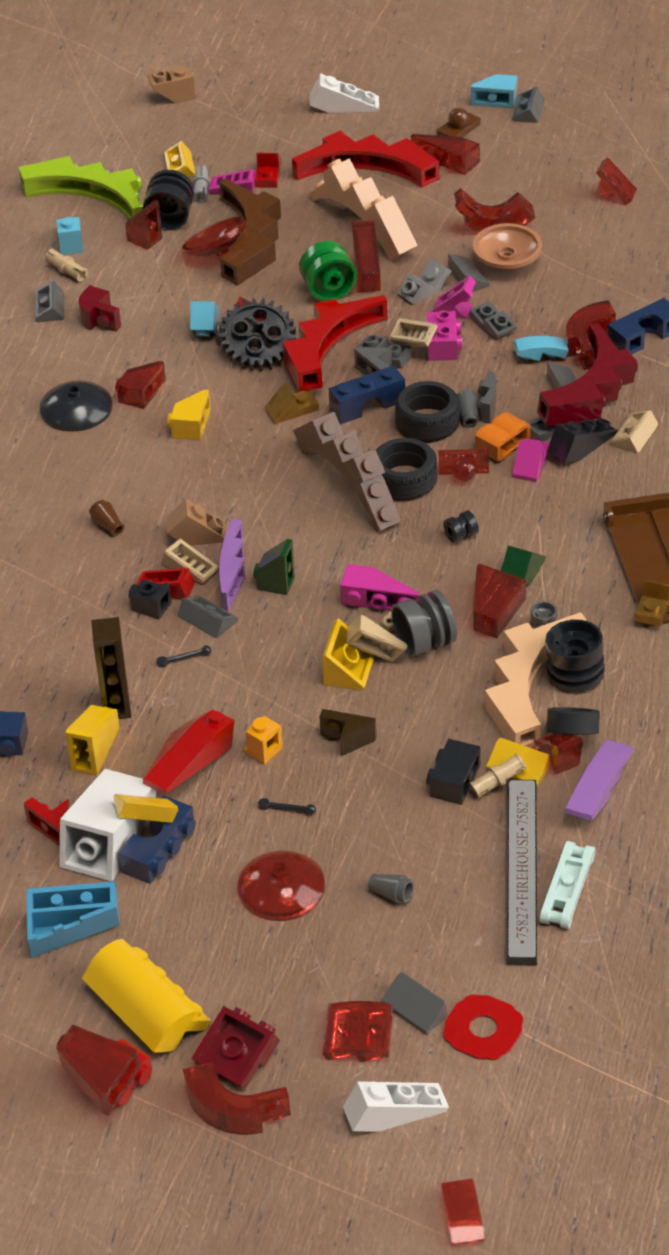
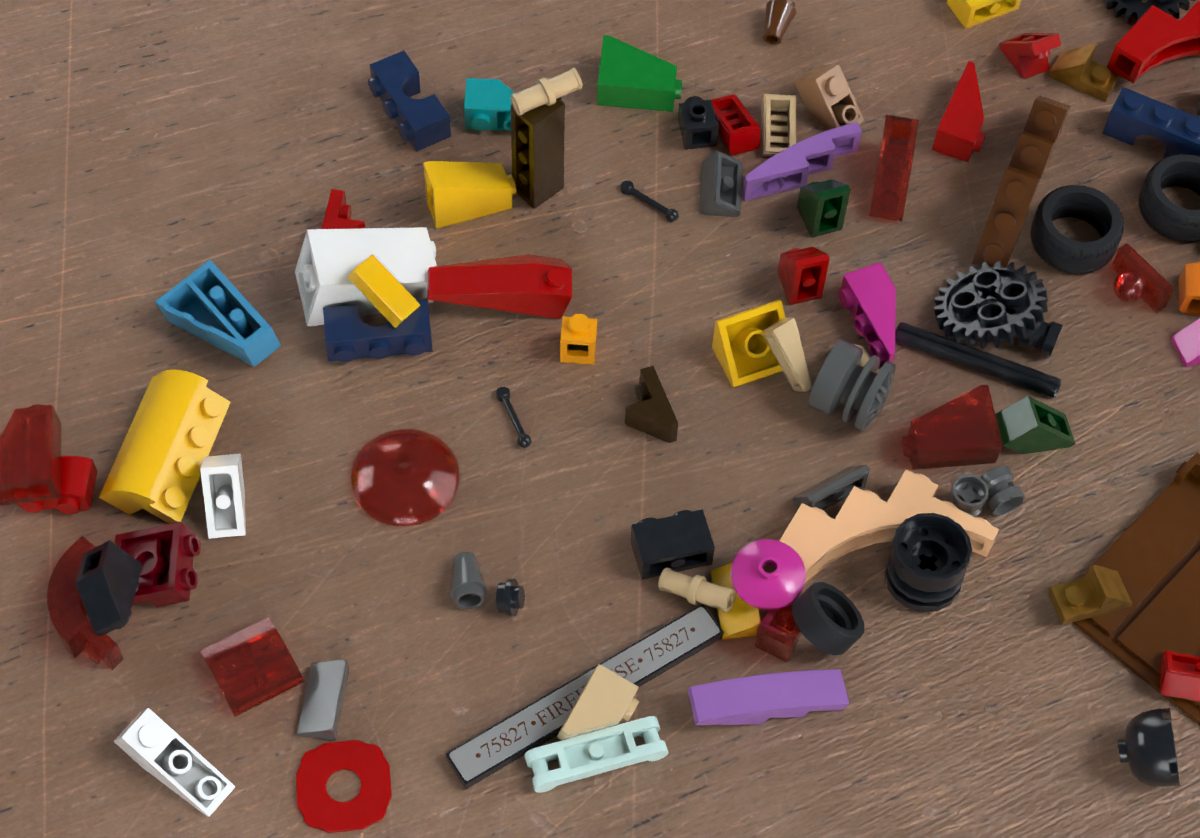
camera: 50 degrees right, 15 degrees up
none -> black slope [75,540,143,637]
none -> white slope [200,454,246,539]
none -> teal slope [464,78,516,132]
none -> black plate [496,579,525,616]
none -> tan pin [510,68,583,116]
none -> tan slope [557,664,639,740]
none -> green slope [597,35,683,112]
none -> dark pink dish [731,539,806,610]
none -> red slope [777,247,830,305]
none -> dark grey slope [793,465,870,510]
none -> clear red slope [869,115,919,222]
none -> black axle [895,322,1062,398]
none -> red slope [932,61,986,163]
none -> black gear [934,261,1048,349]
none -> dark grey wheel [980,466,1026,516]
none -> red slope [999,33,1061,79]

